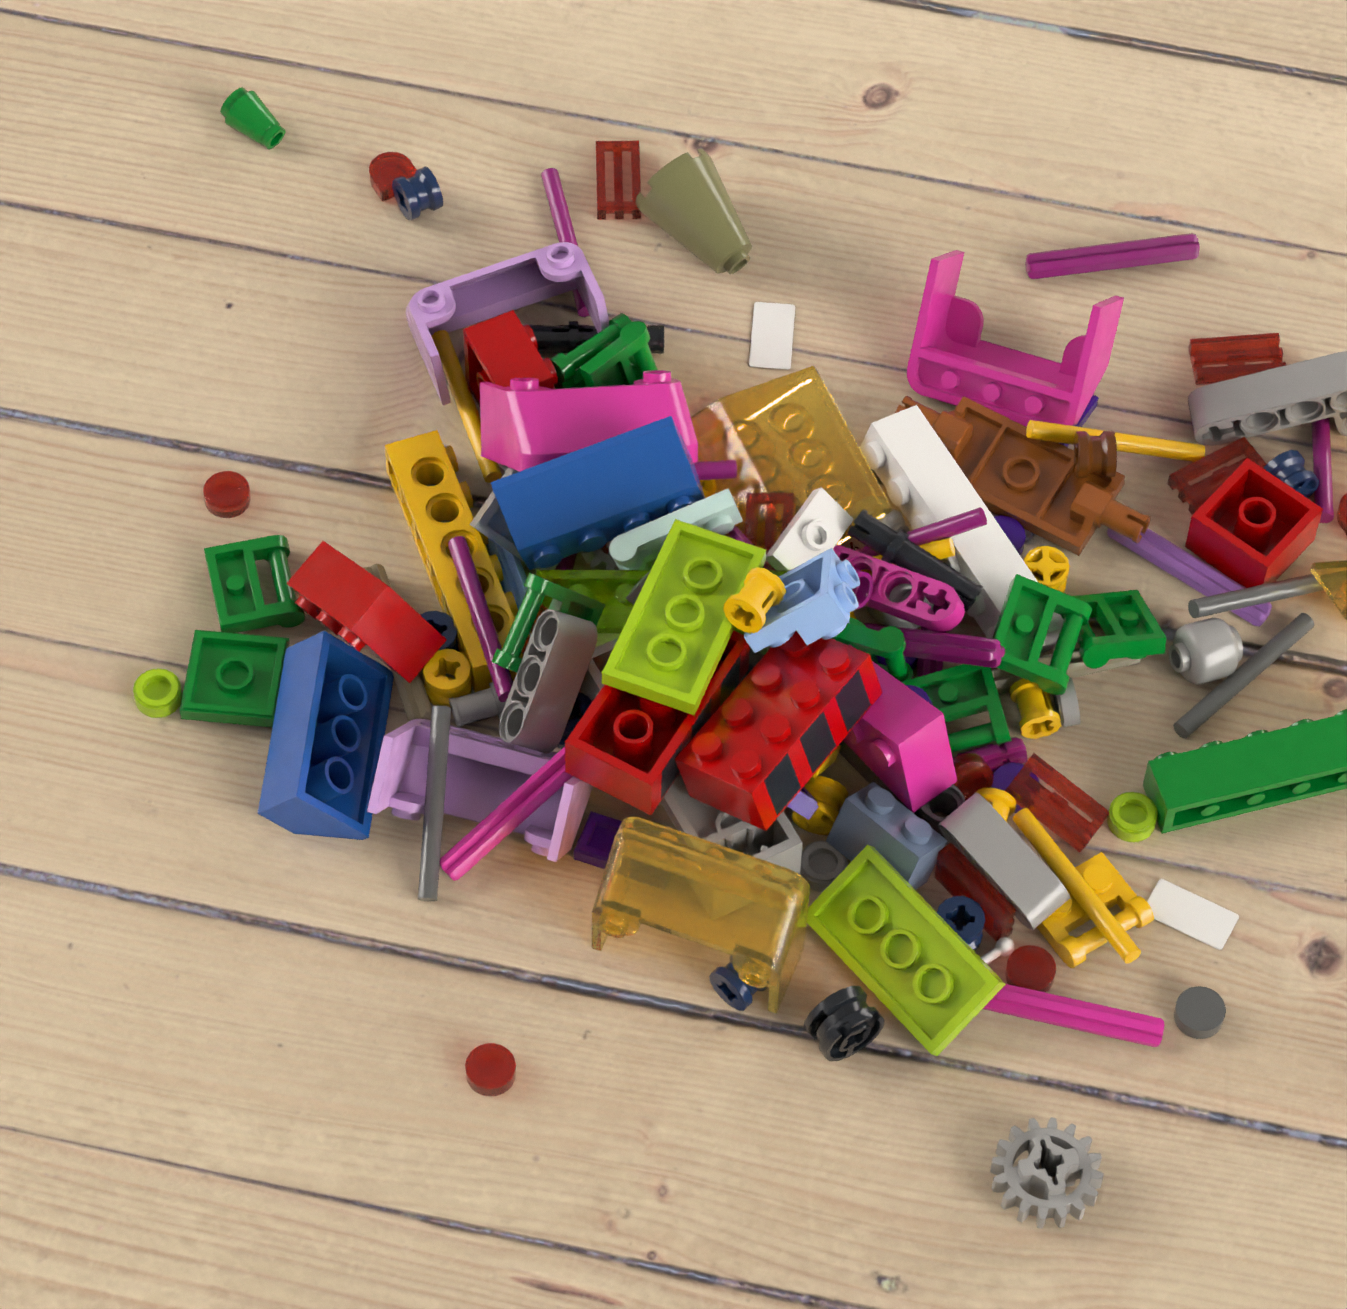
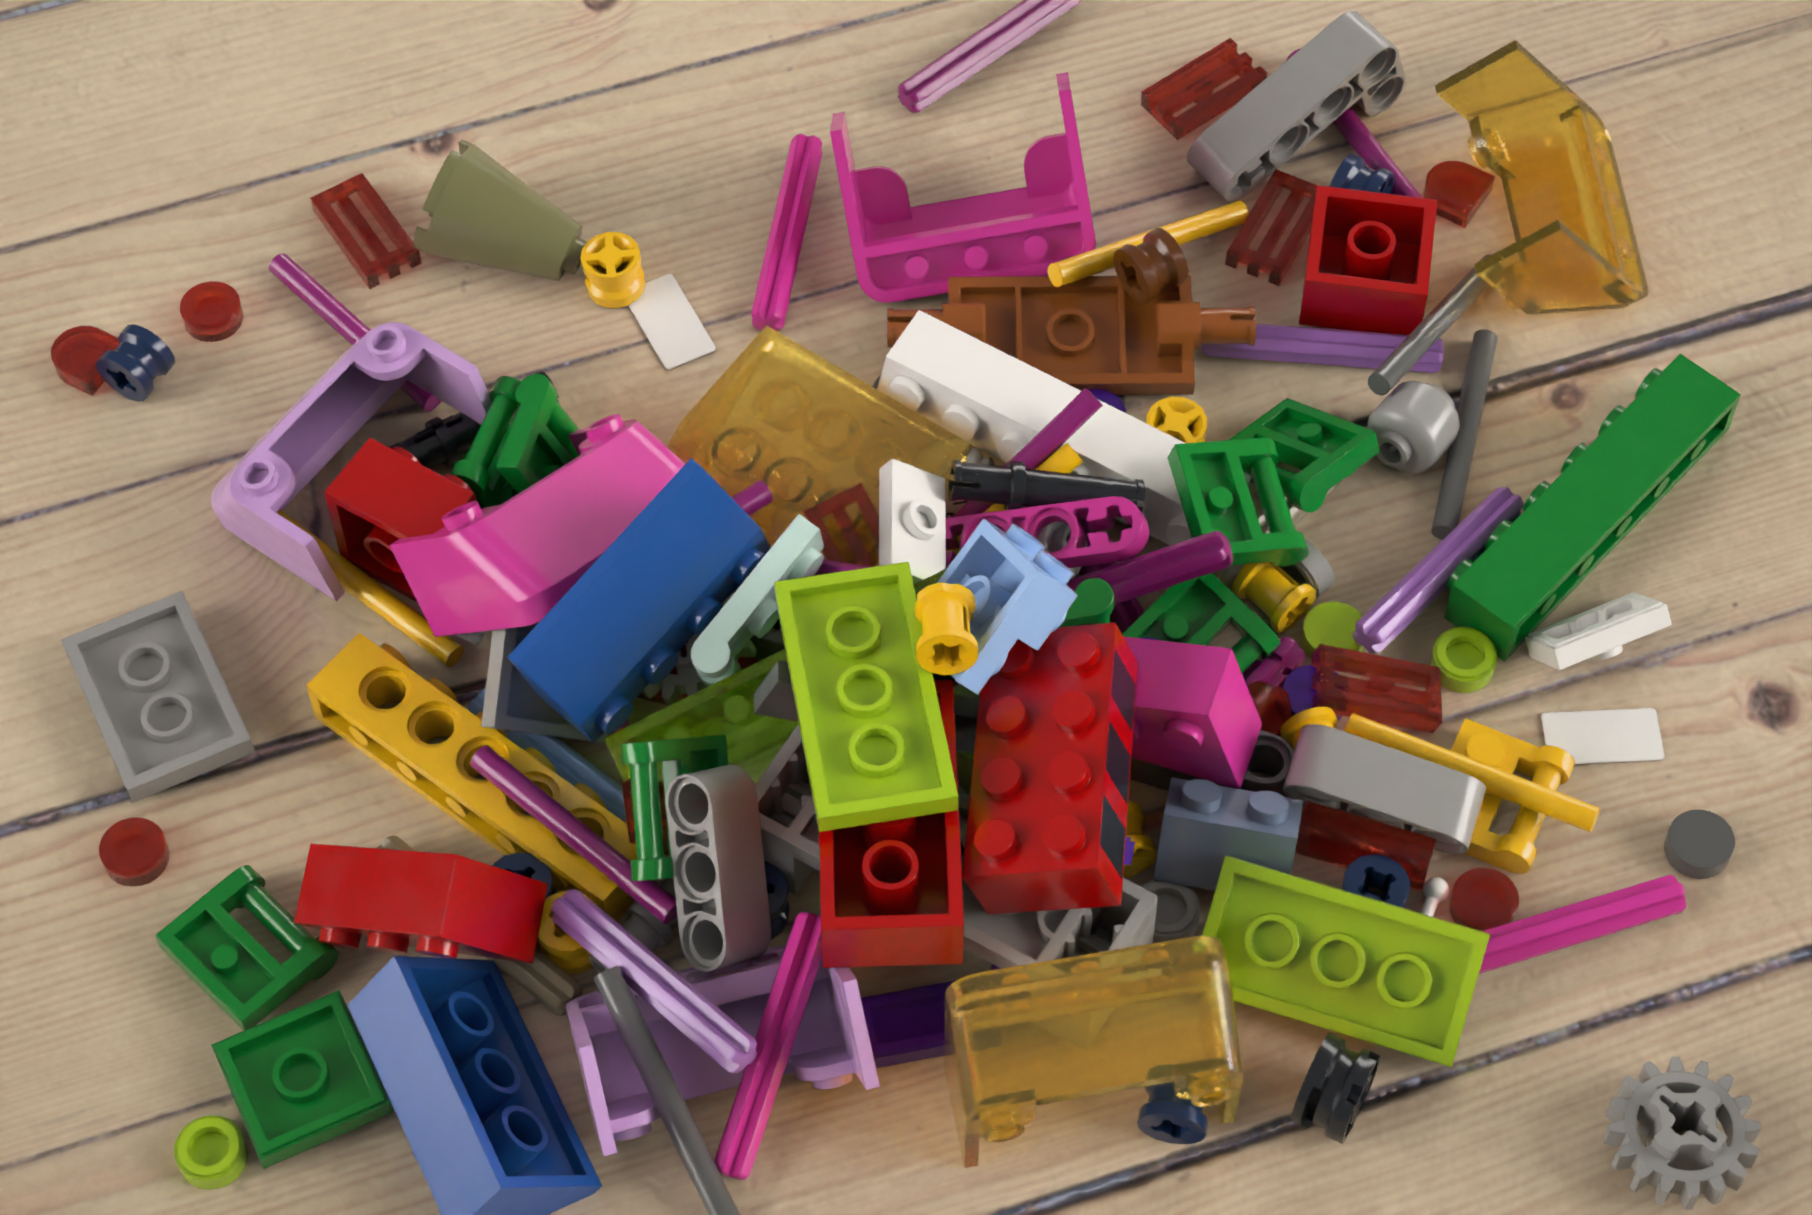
camera: 30 degrees left, 0 degrees up
none -> light grey plate [61,591,255,803]
none -> clear red tile [180,281,244,342]
none -> medium lavender axle [551,889,757,1074]
none -> yellow wheel [580,232,646,308]
none -> dark pink axle [751,133,823,333]
none -> lime tile [1301,601,1364,667]
none -> medium lavender axle [1353,487,1524,654]
none -> white plate [1525,592,1672,670]

